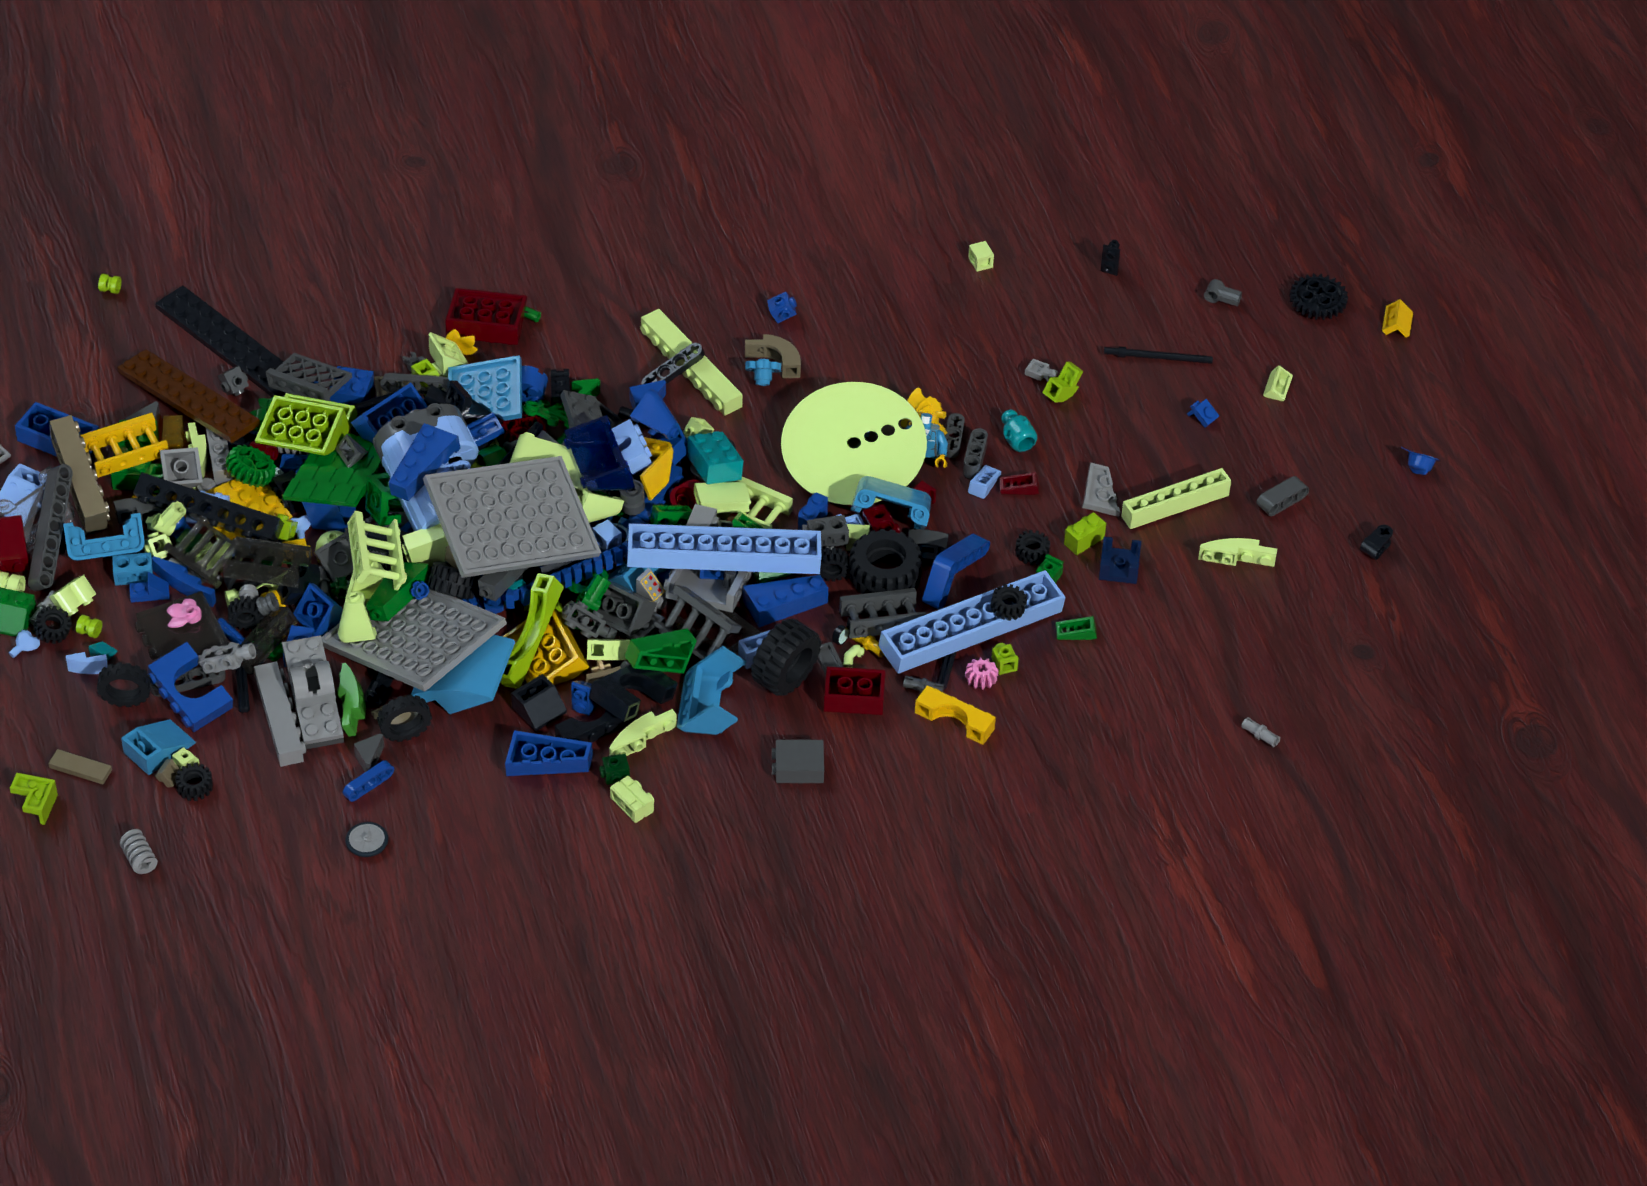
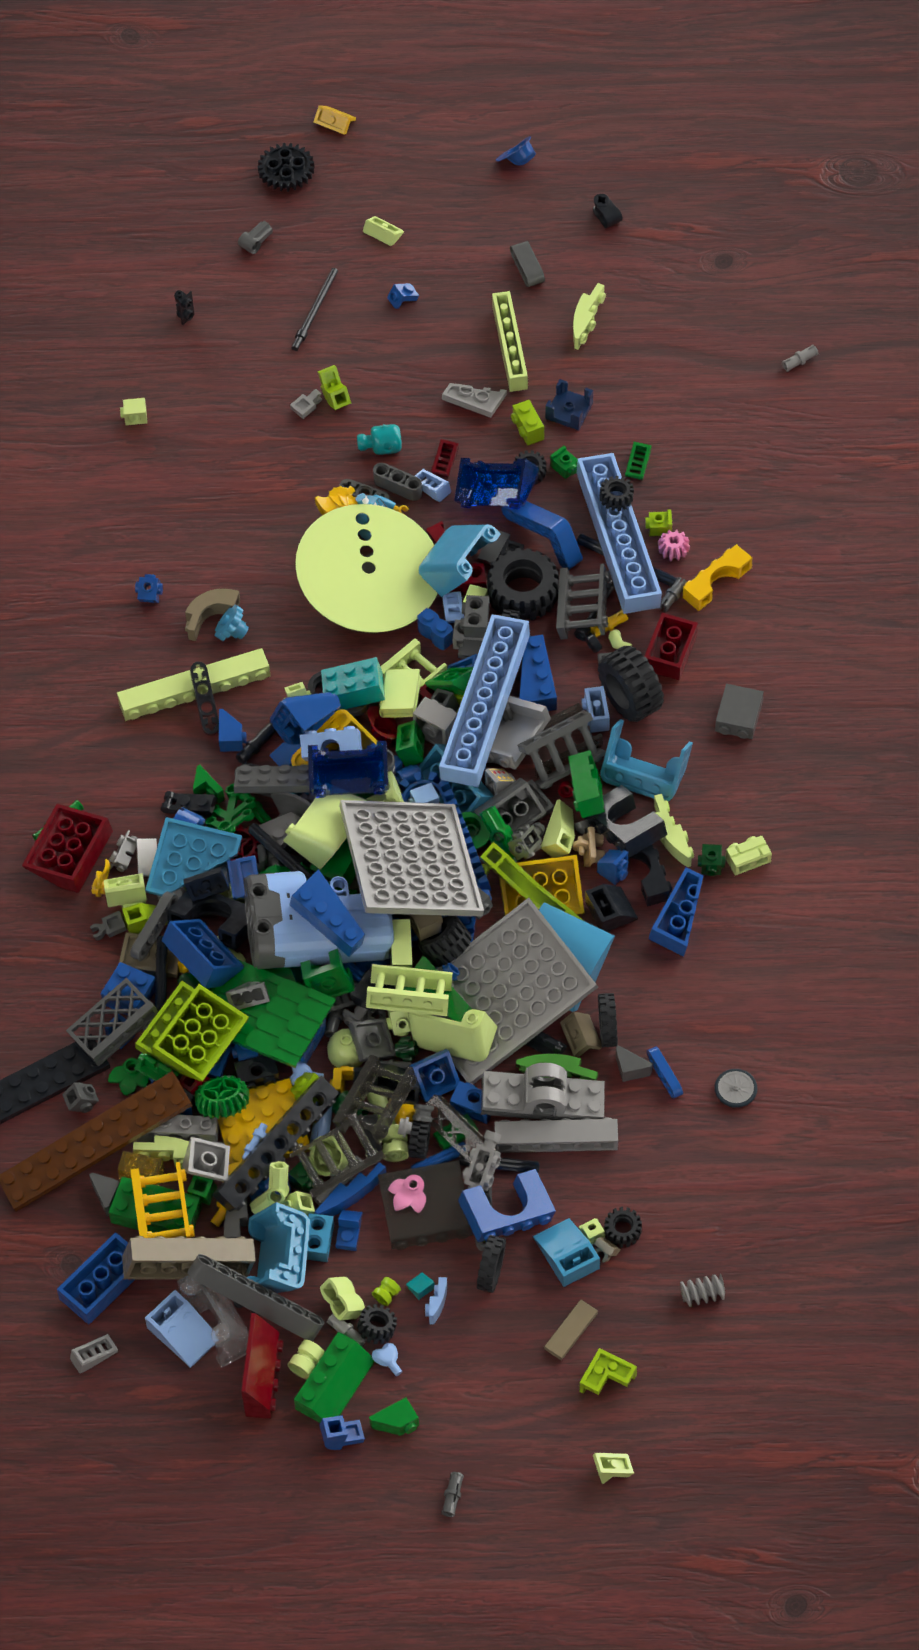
camera: 70 degrees left, 10 degrees up
none -> light grey hinge [109,830,138,872]
none -> clear blue windscreen [454,458,539,510]

